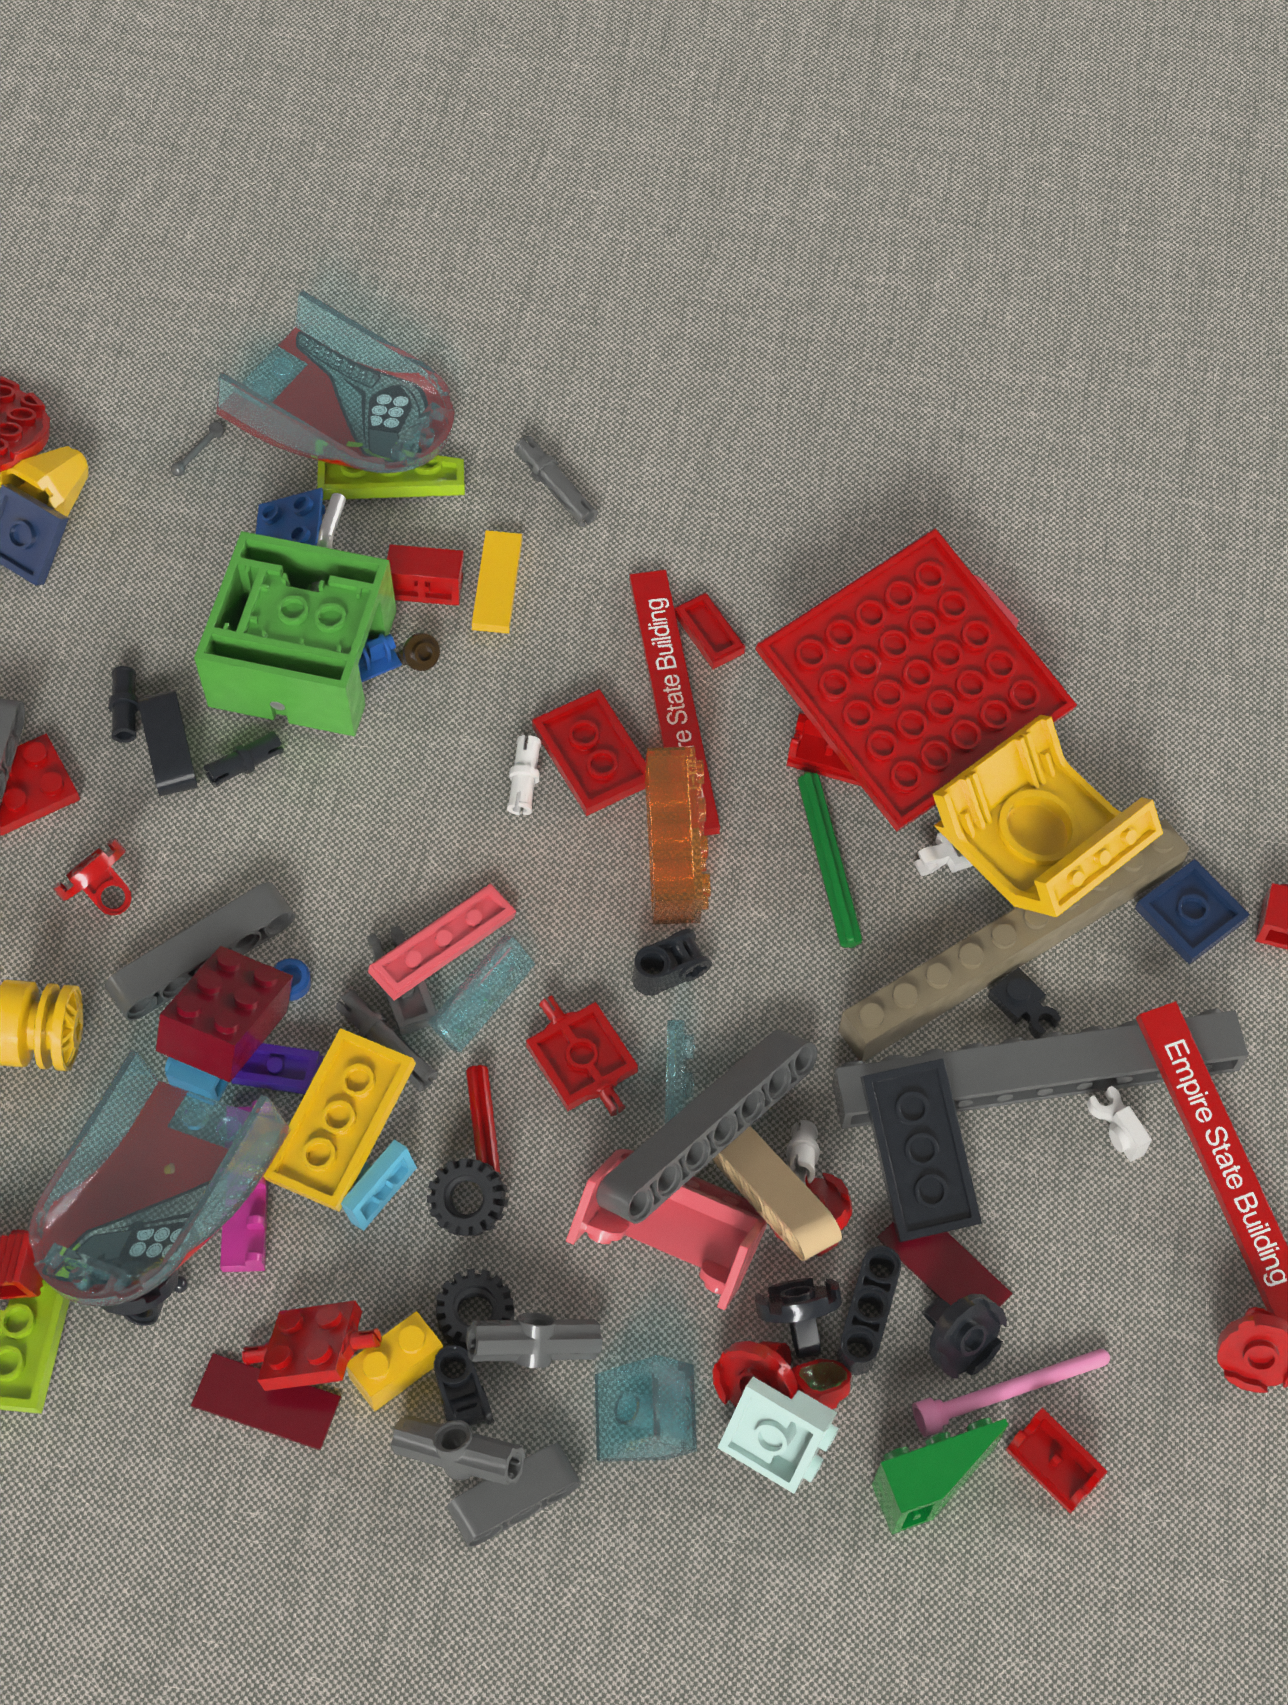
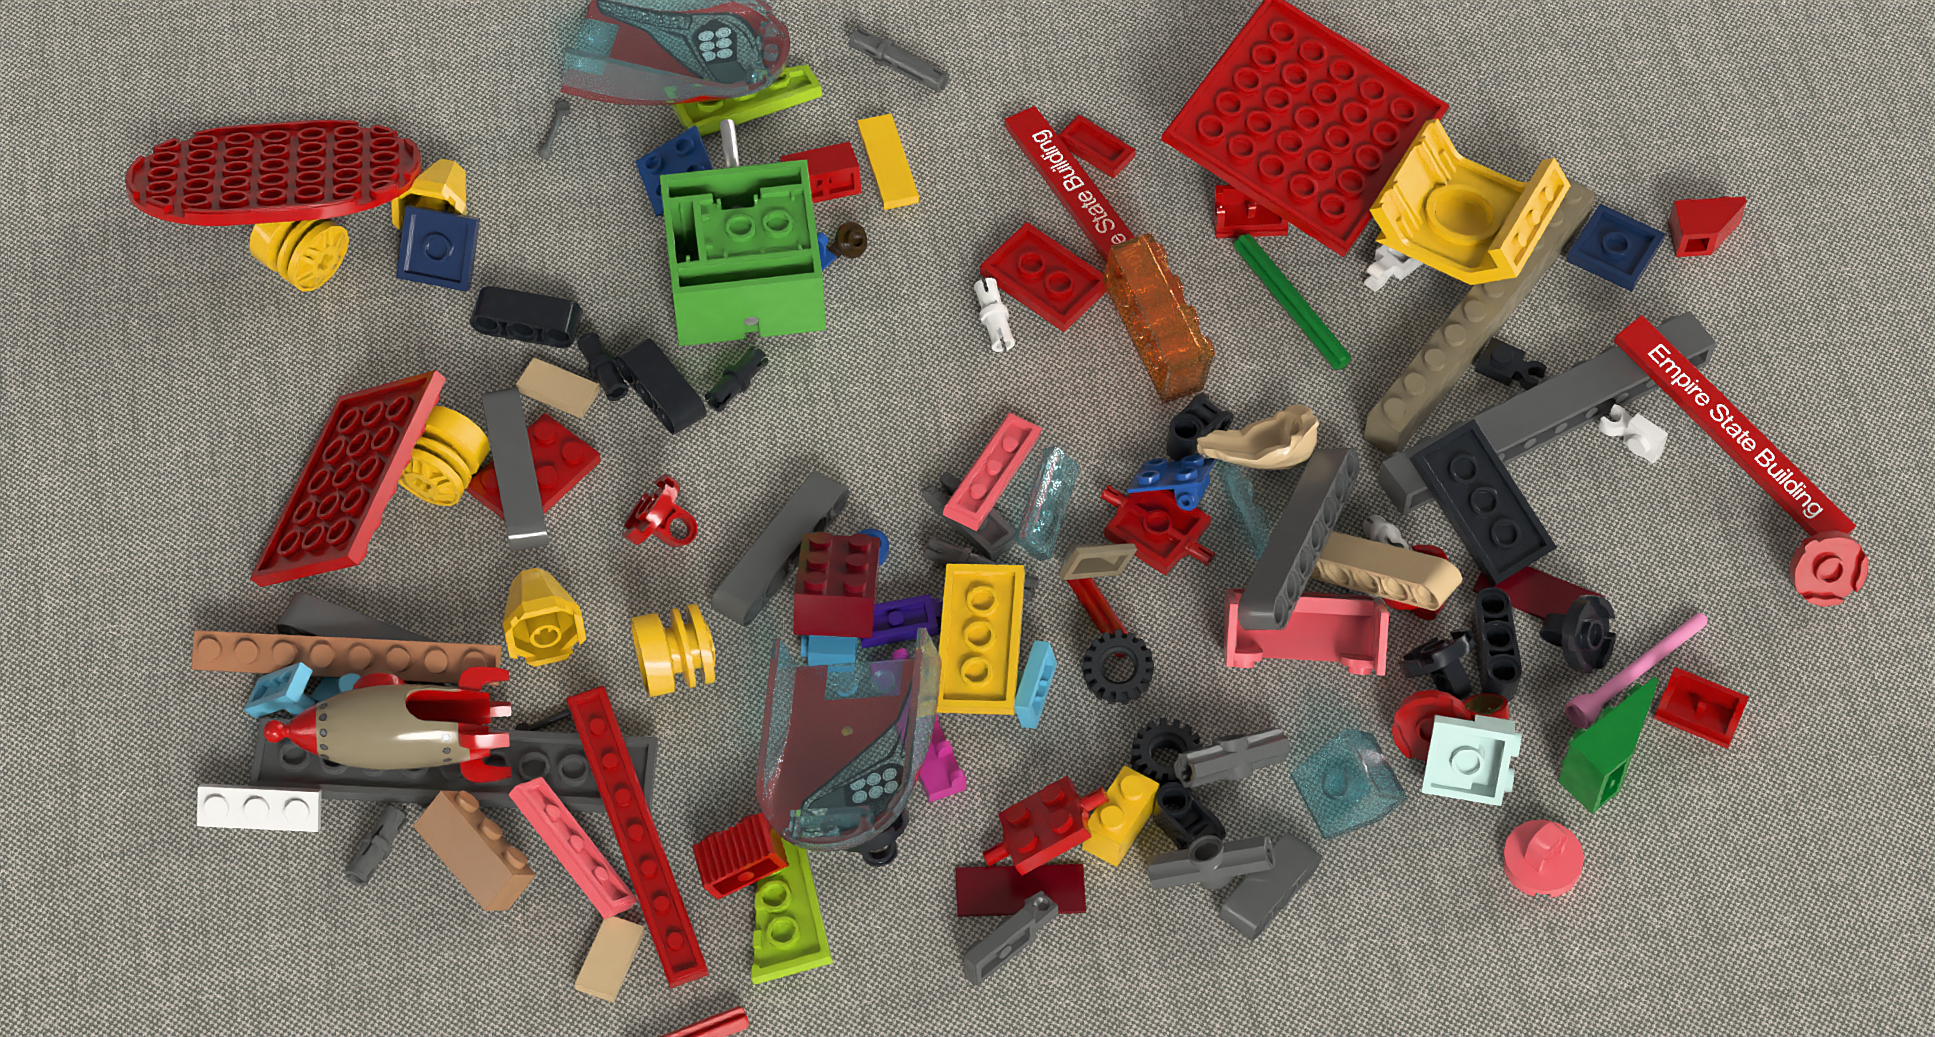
camera: 20 degrees left, 5 degrees down
none -> black beam [470,286,583,348]
none -> tan tile [515,357,600,419]
none -> dark grey hinge [963,891,1058,986]
none -> dark tan slope [1058,543,1137,580]
none -> blue hinge [1127,454,1216,511]
none -> tan hair [1197,404,1319,470]
none -> coral tile [1503,819,1584,897]

